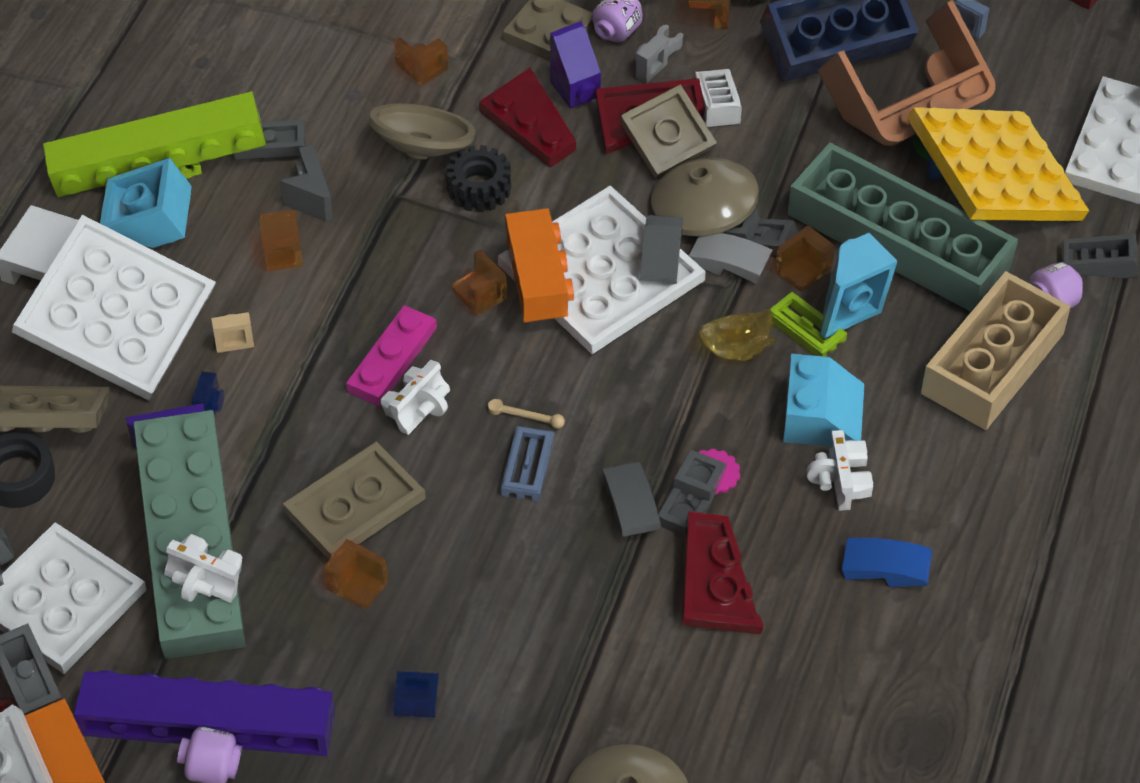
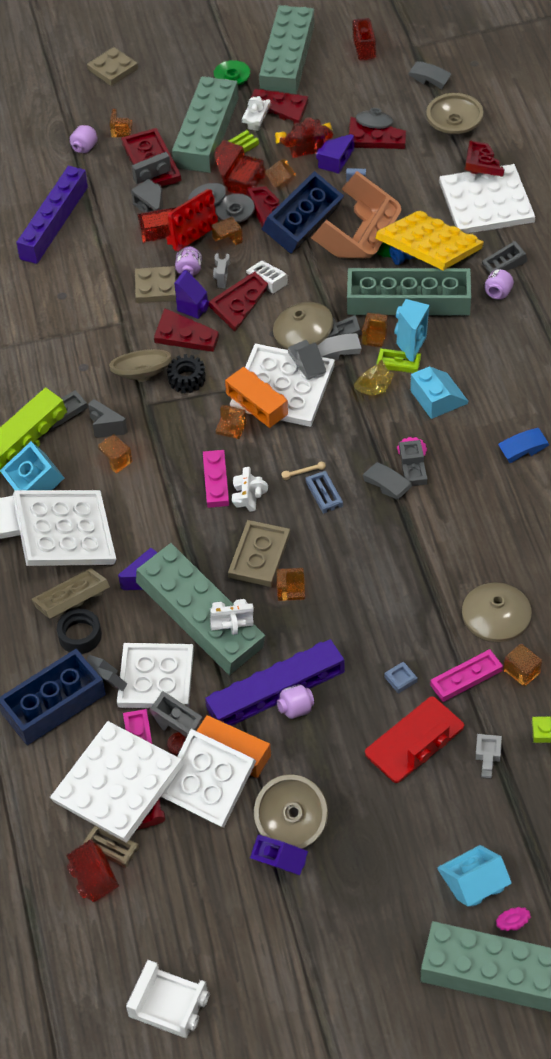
camera: 30 degrees left, 0 degrees up
clear blue plate [192,371,224,414] -> none
tan plate [211,312,254,353] -> none
clear blue plate [393,671,439,718] -> none
clear orange panel [394,37,448,86] -> none
dark tan plate [619,84,717,179] -> none
dark red wing [681,511,764,634] -> none
white hips [806,430,873,511] -> none
tan brick [921,271,1071,430] -> none

